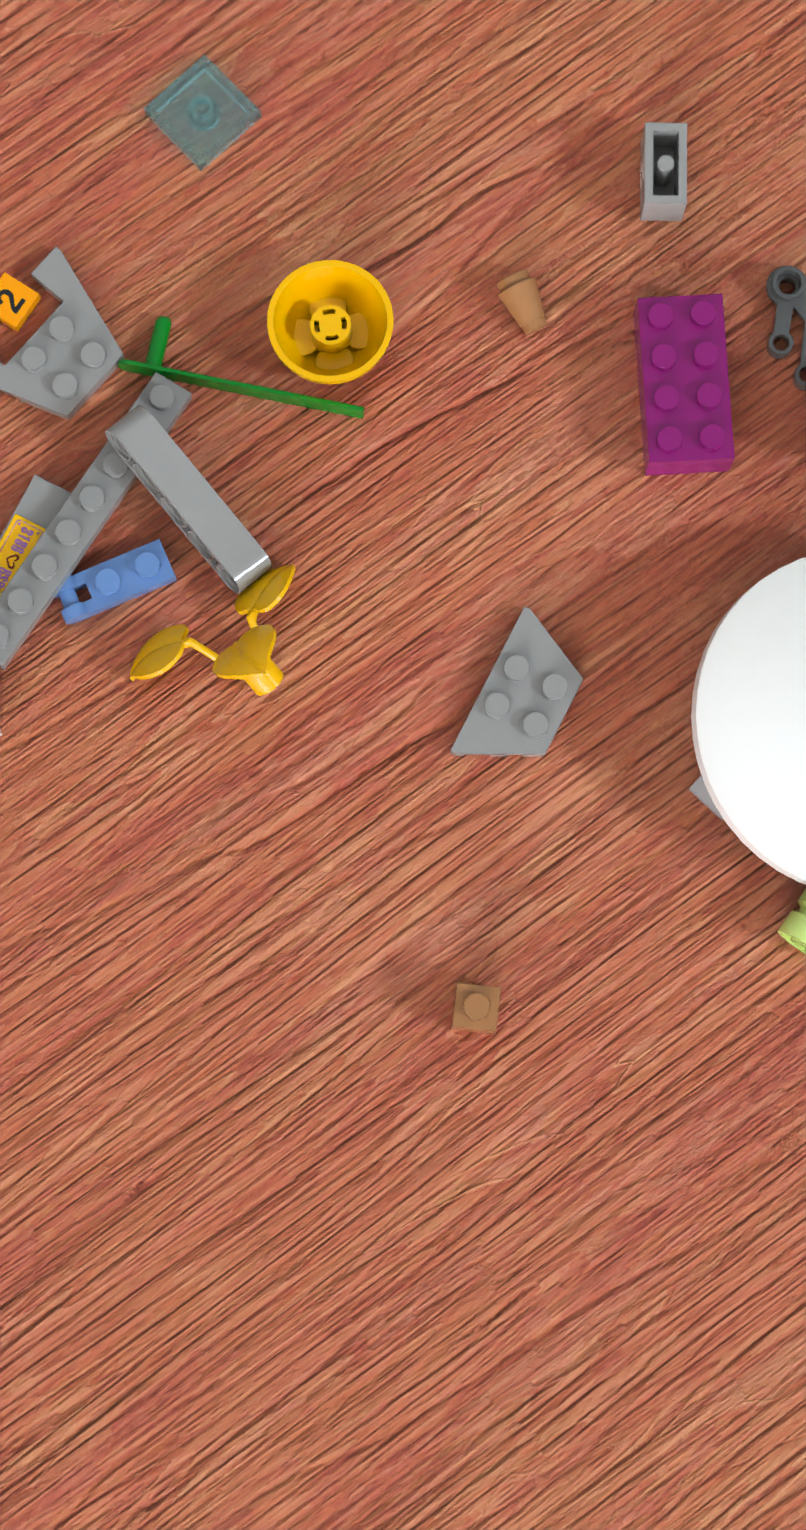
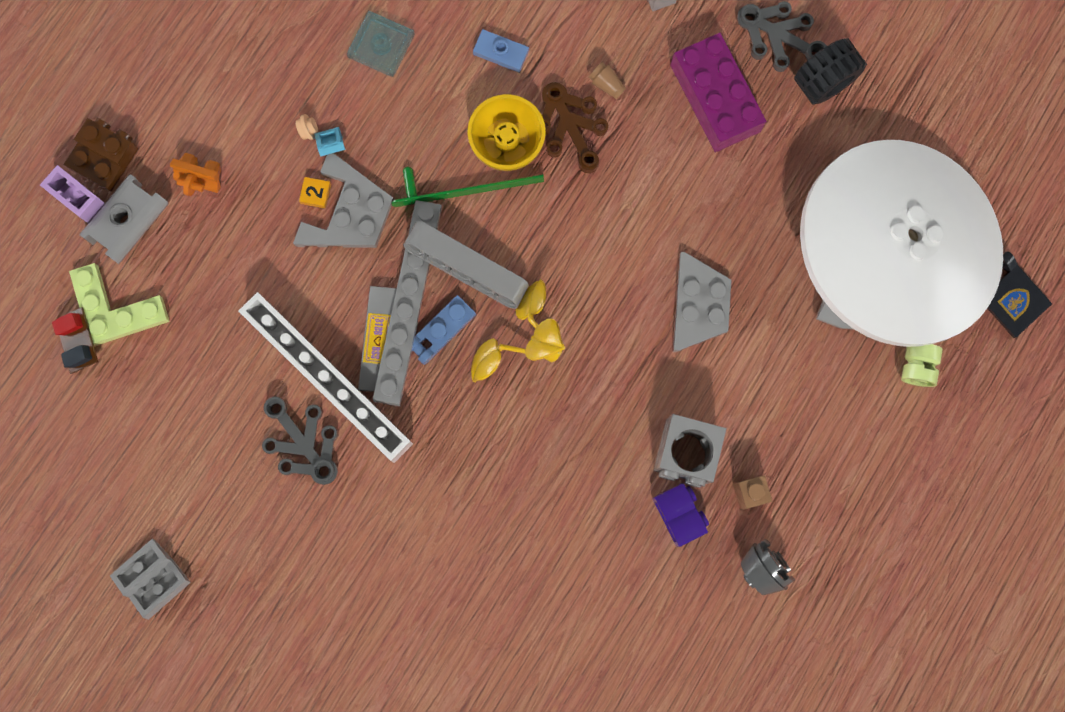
camera: 25 degrees left, 0 degrees up
none -> light nougat plate [296,114,318,140]
none -> medium azure tile [314,127,345,157]
none -> medium blue plate [473,29,529,73]
none -> reddish brown plant [542,82,608,174]
none -> dark purple brick [652,483,709,547]
none -> light grey brick [653,414,727,488]
none -> dark grey cone [741,539,795,595]

